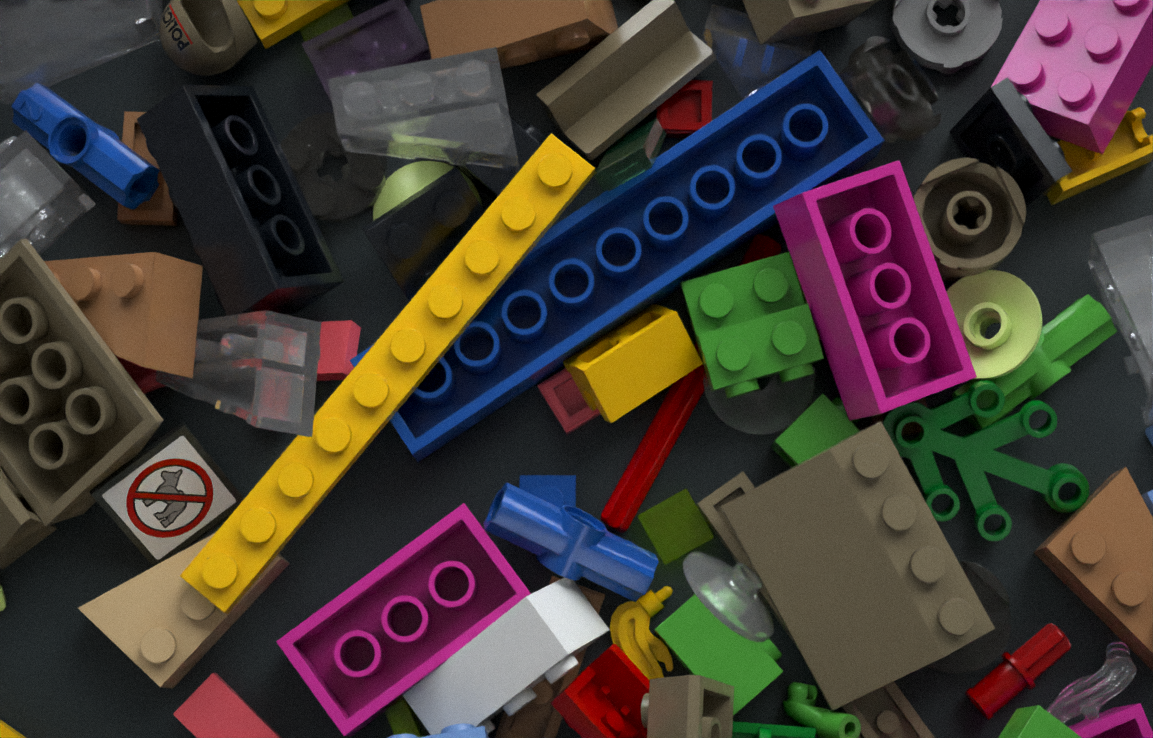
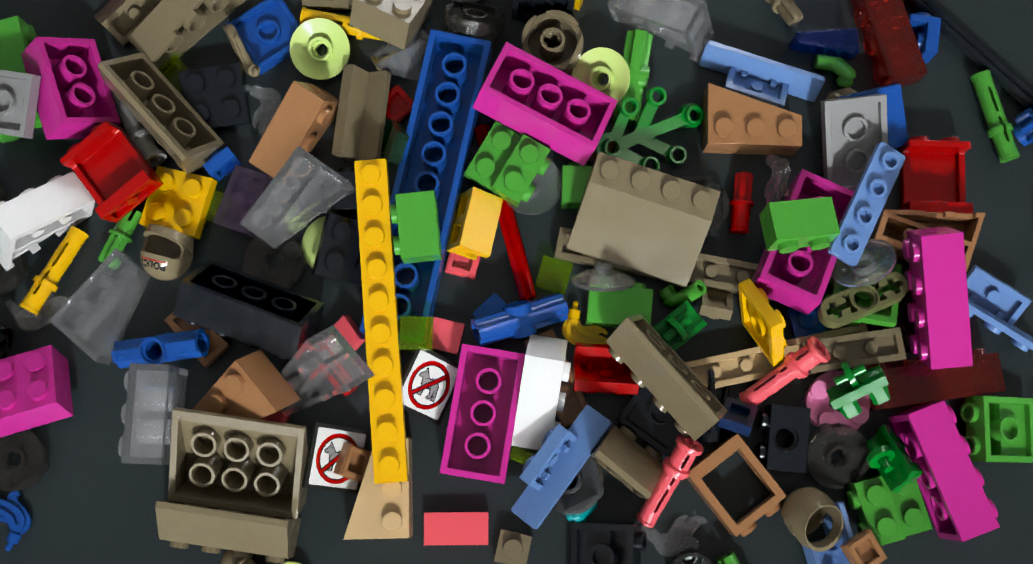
camera: 45 degrees left, 0 degrees up
none -> medium nougat tile [333,442,371,483]
none -> bright green brick [390,190,442,264]
none -> clear neon green tile [399,316,434,351]
none -> piece [402,343,458,425]
none -> coral tile [427,317,465,355]

